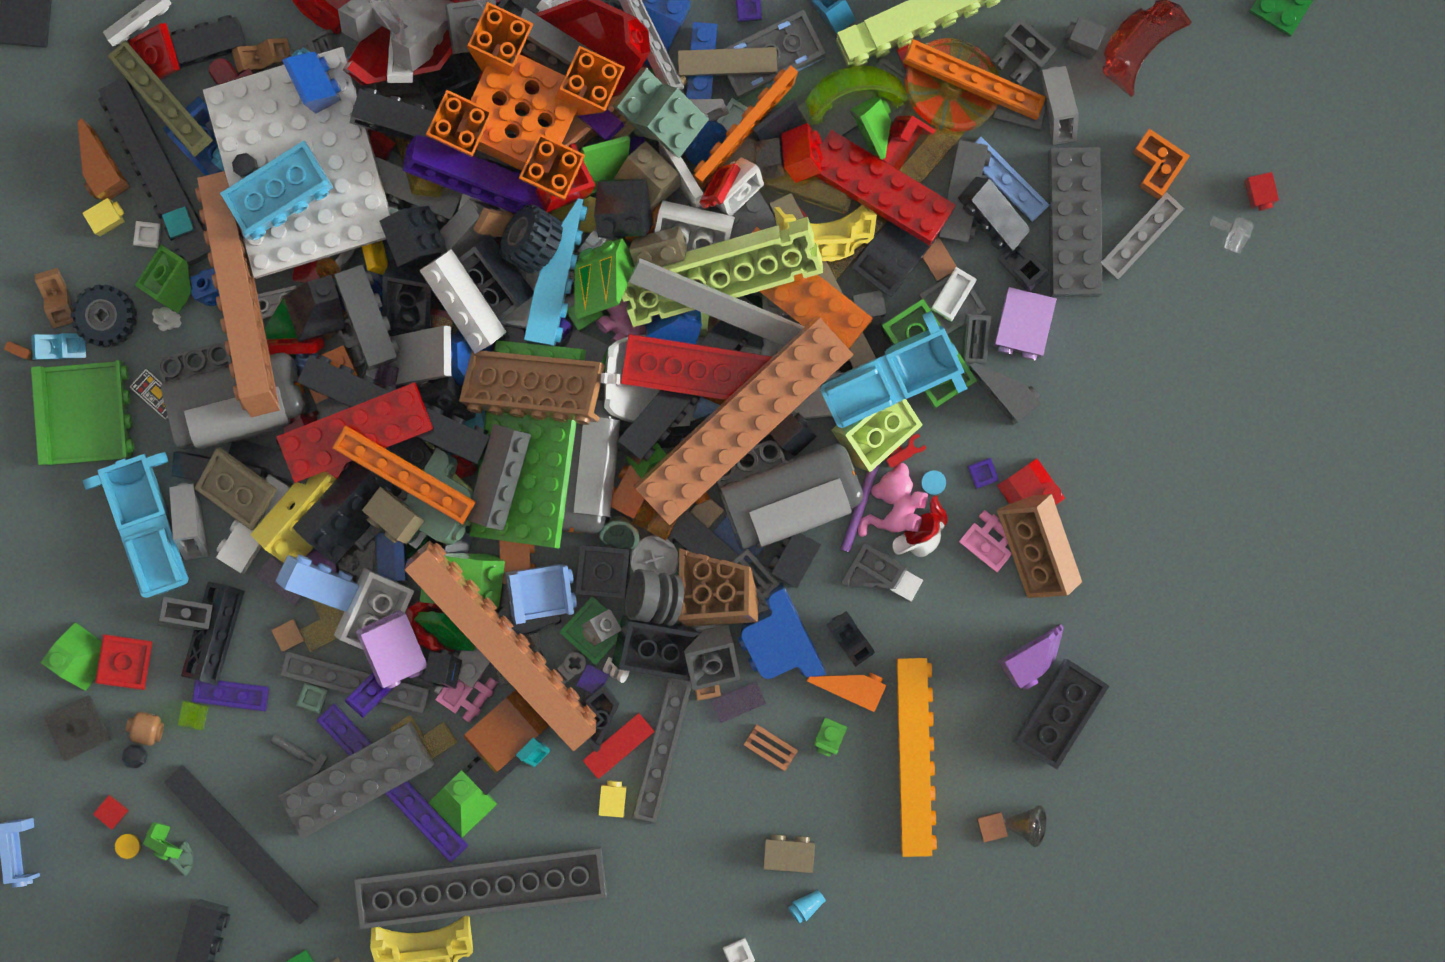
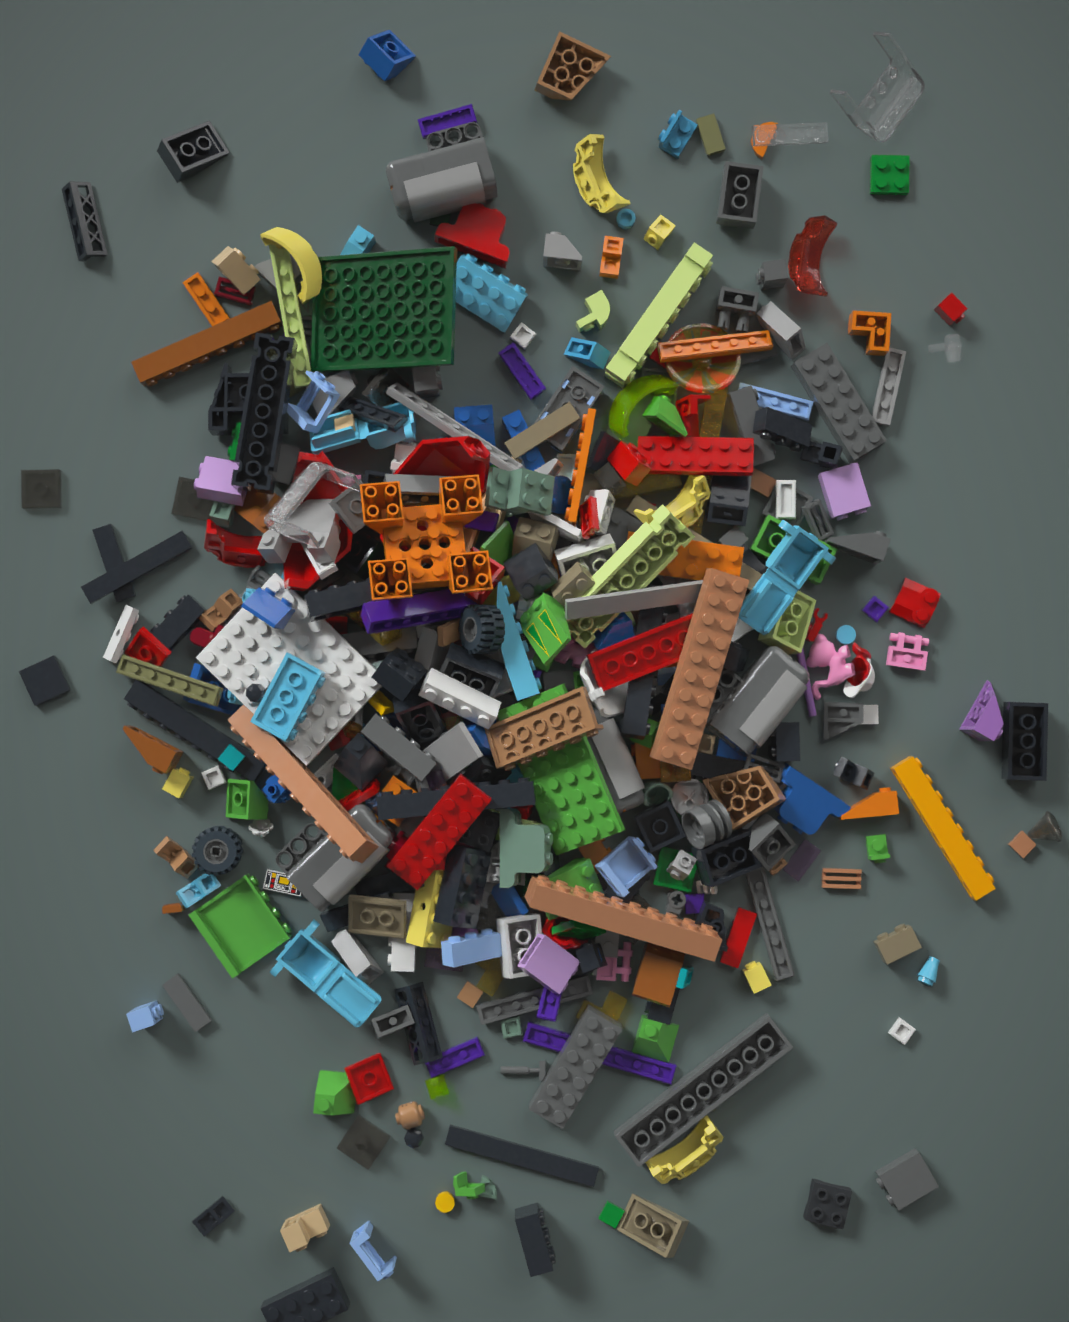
camera: 30 degrees left, 0 degrees up
red tile [93,795,129,830] -> none
orange tile [332,426,476,524] -> none
dark tan brick [362,487,425,544] -> none
dark grey brick [466,424,531,530] -> none
medium nougat slope [997,494,1082,598] -> none

